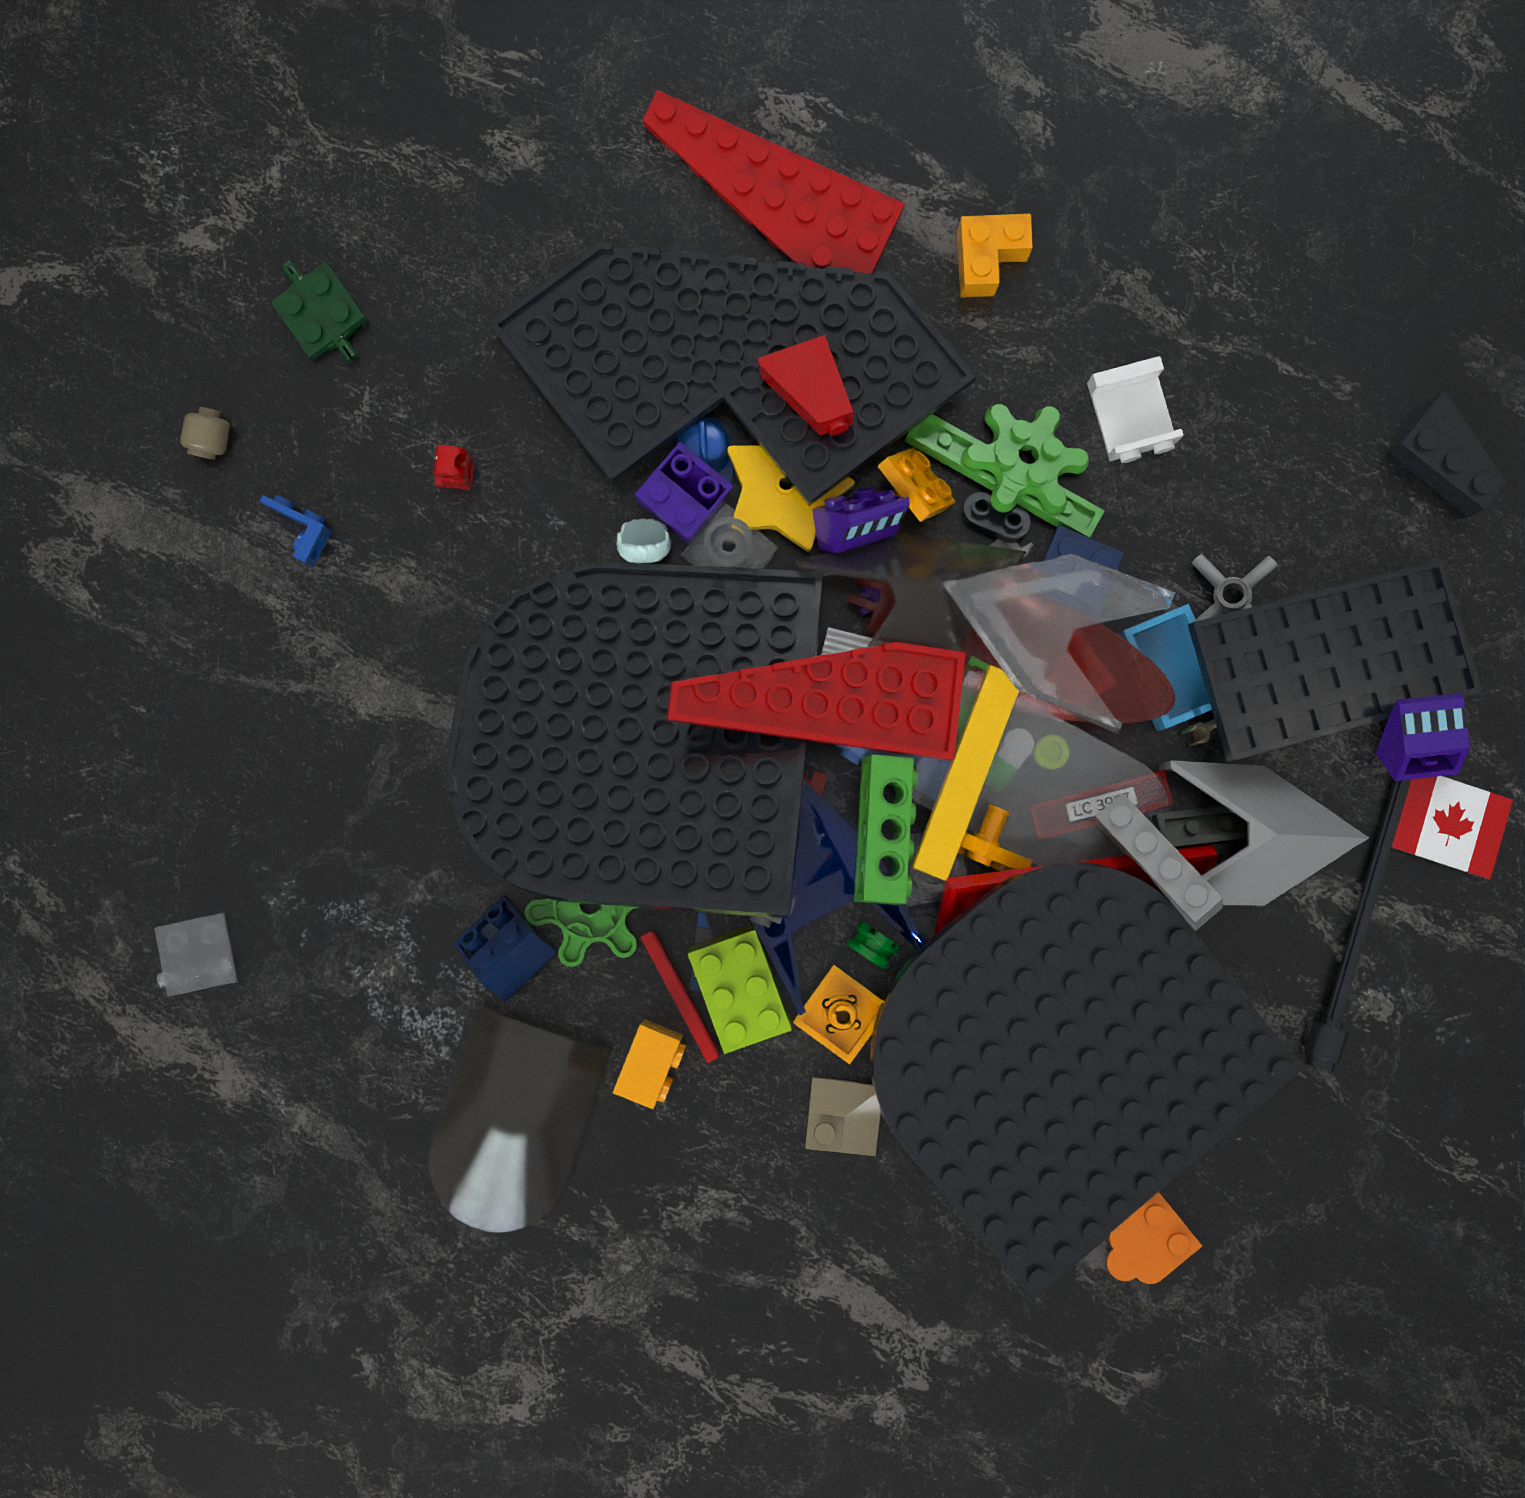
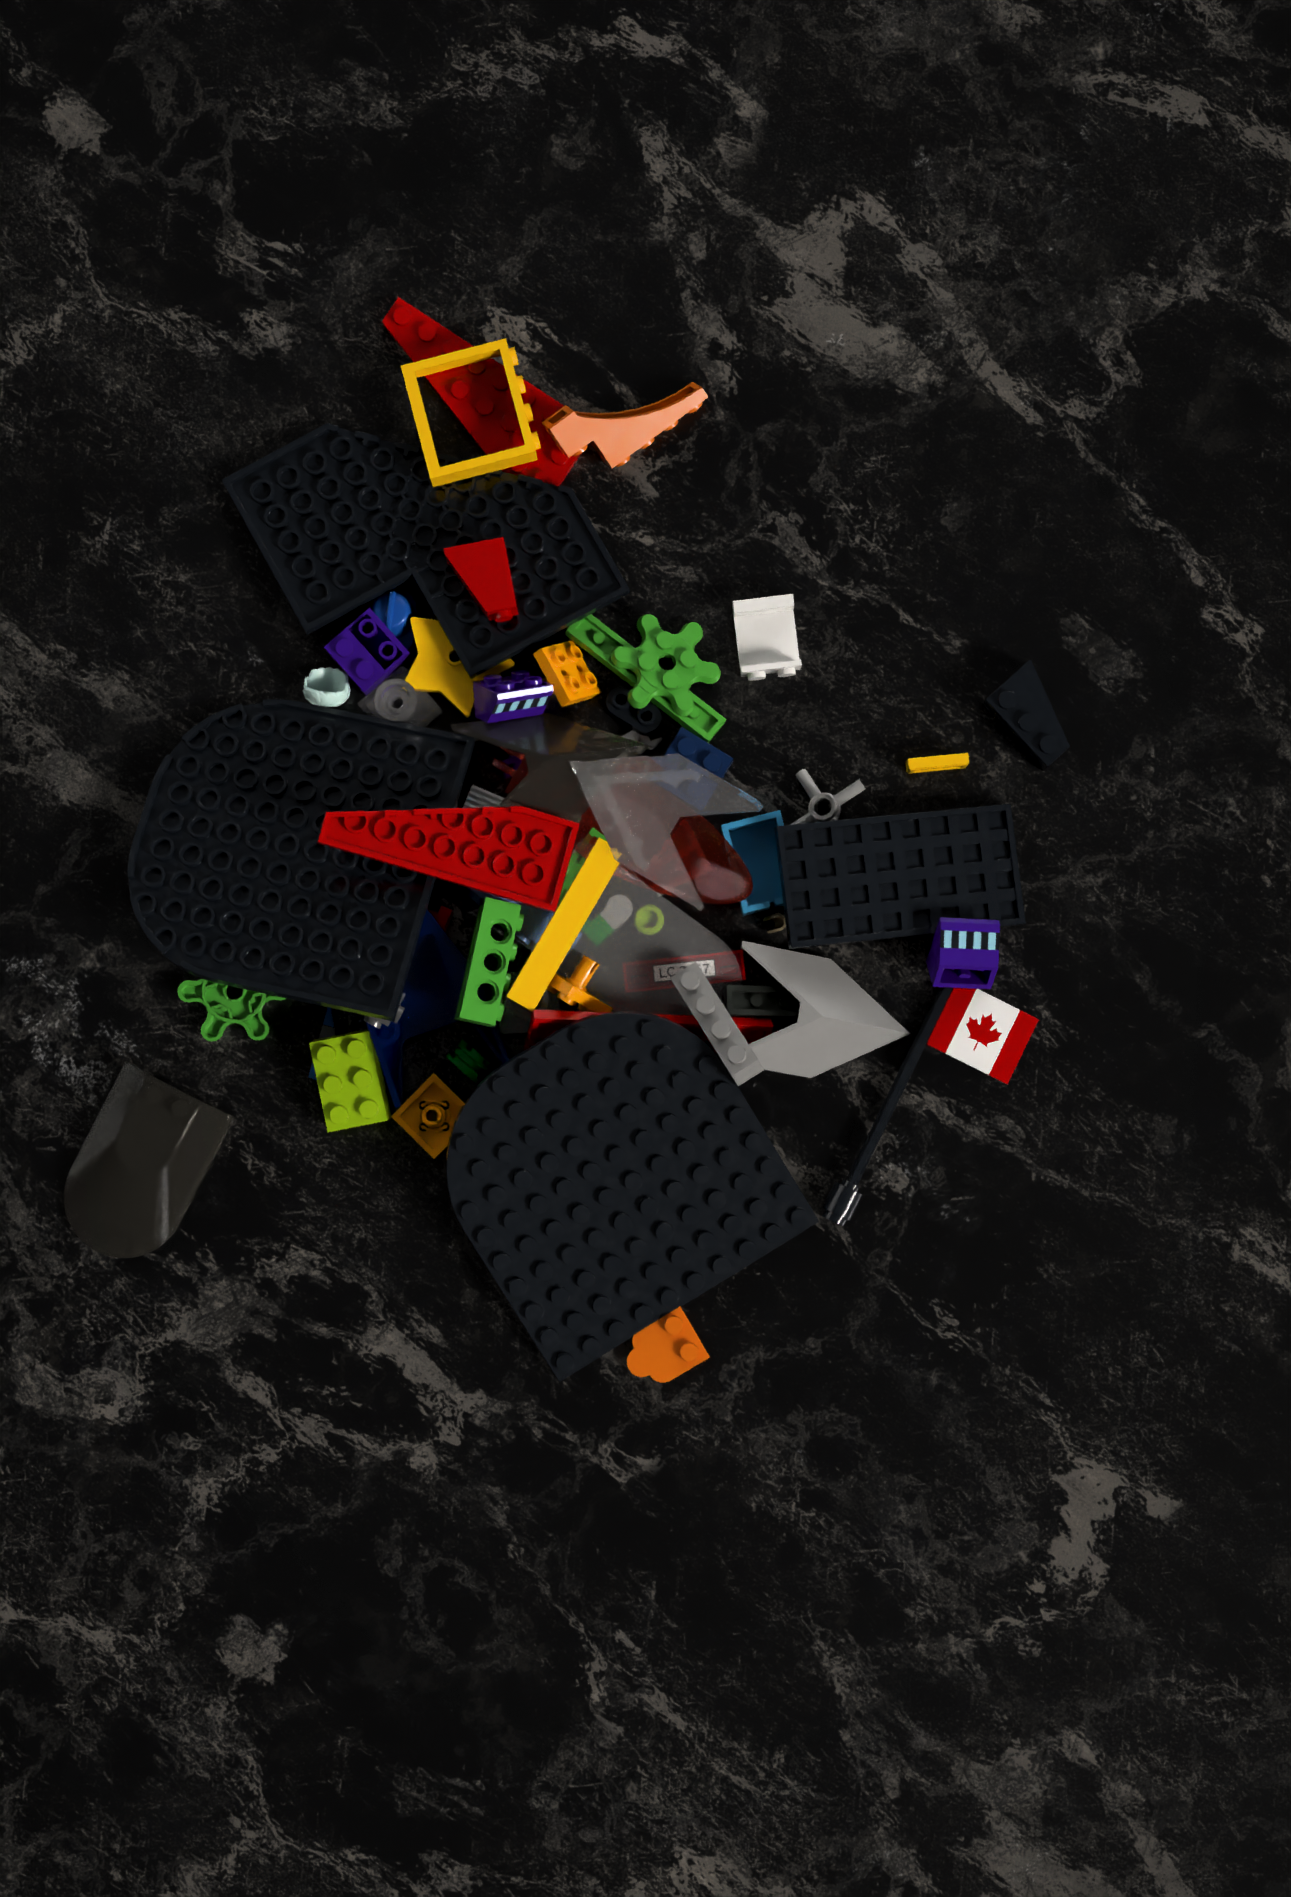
camera: 10 degrees right, 0 degrees up
blue bracket [259,494,332,568] -> none
dark green plate [271,260,368,363] -> none
red leg [433,445,474,490] -> none
dark blue slope [453,895,556,1002] -> none
light orange brick [613,1019,687,1109] -> none
red tile [640,930,720,1063] -> none
dark tan plate [805,1076,881,1156] -> none
light orange brick [957,214,1033,298] -> none
none -> yellow window [401,338,541,487]
none -> orange arch [542,382,708,469]
none -> yellow tile [906,753,969,774]

